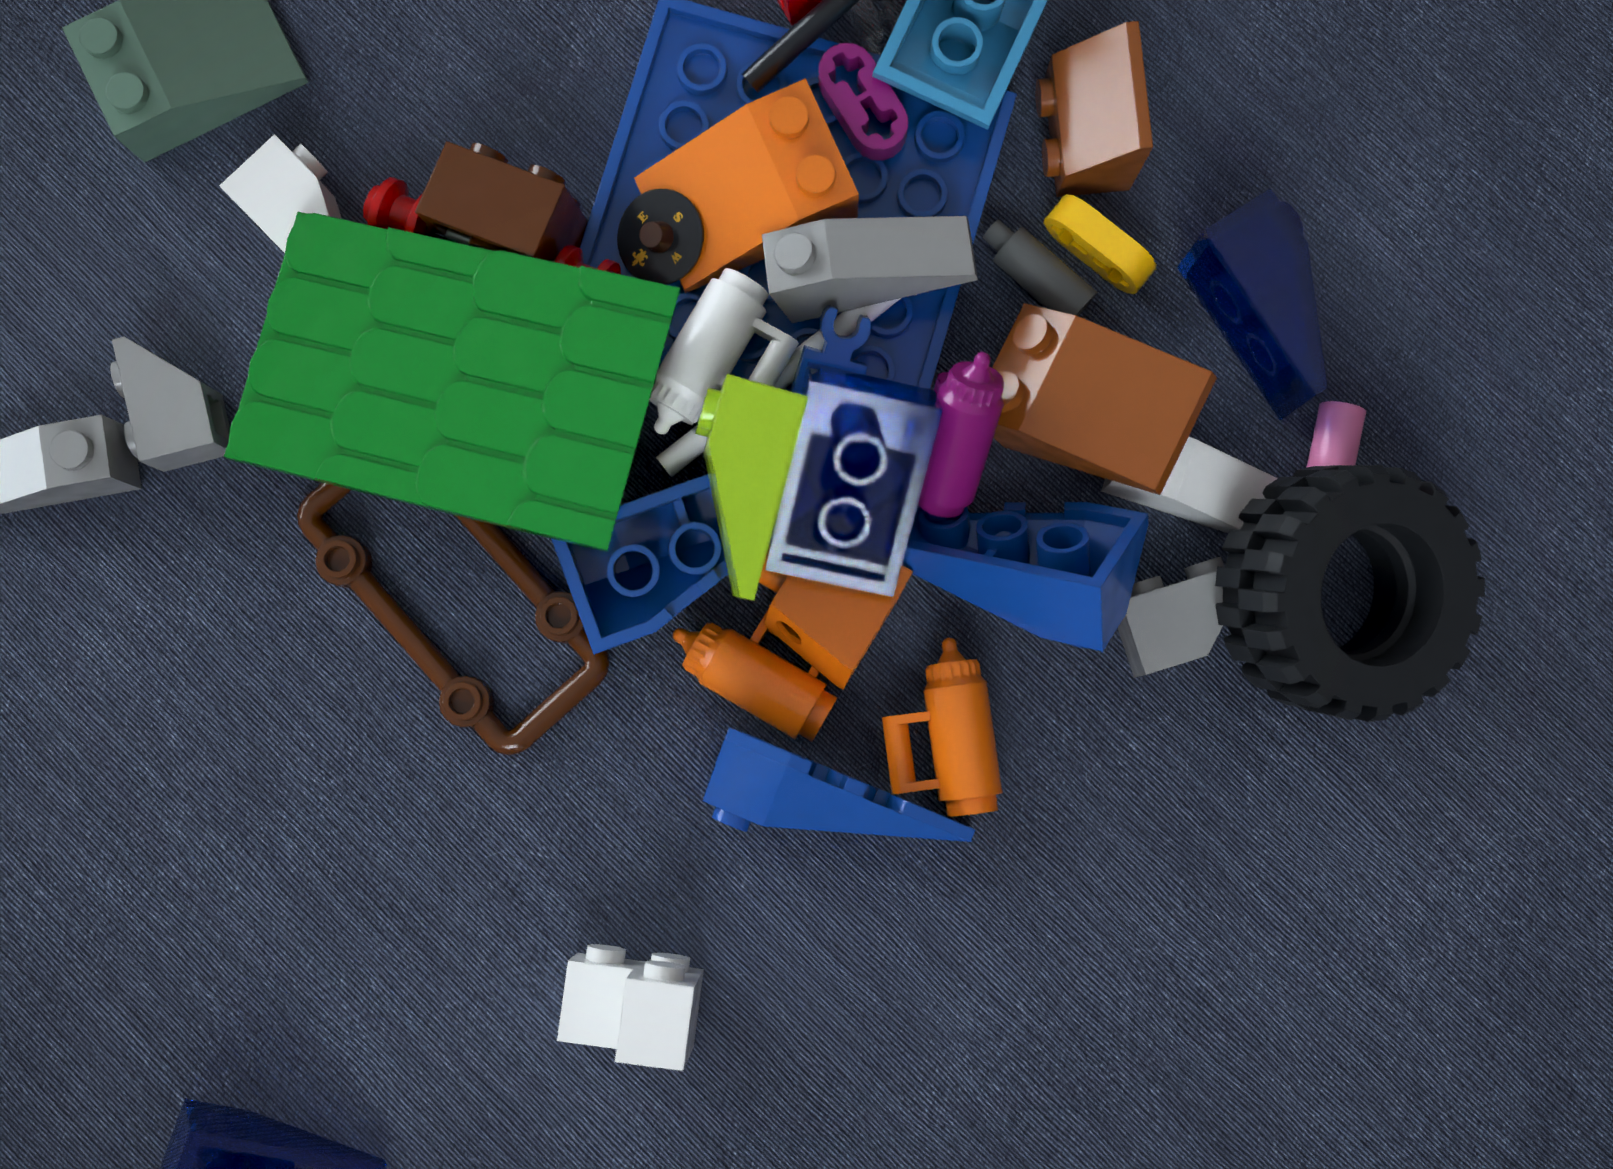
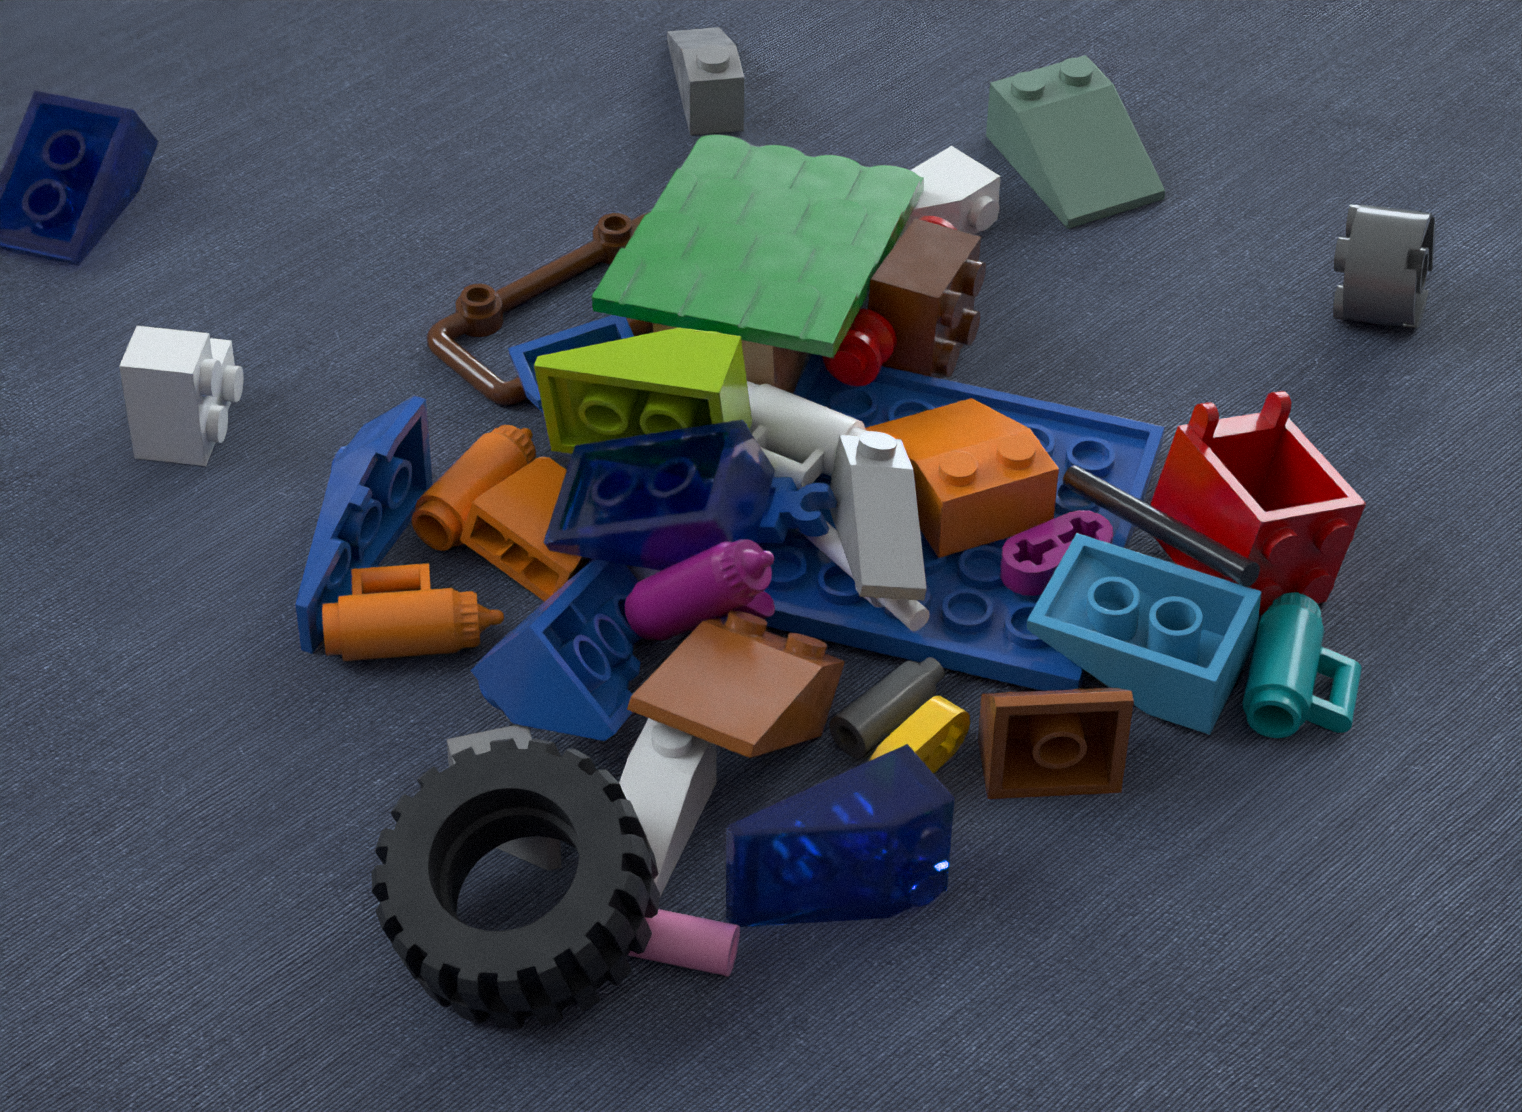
camera: 85 degrees right, 40 degrees down
light grey slope [110,337,230,472] -> none
piece [617,189,704,285] -> none

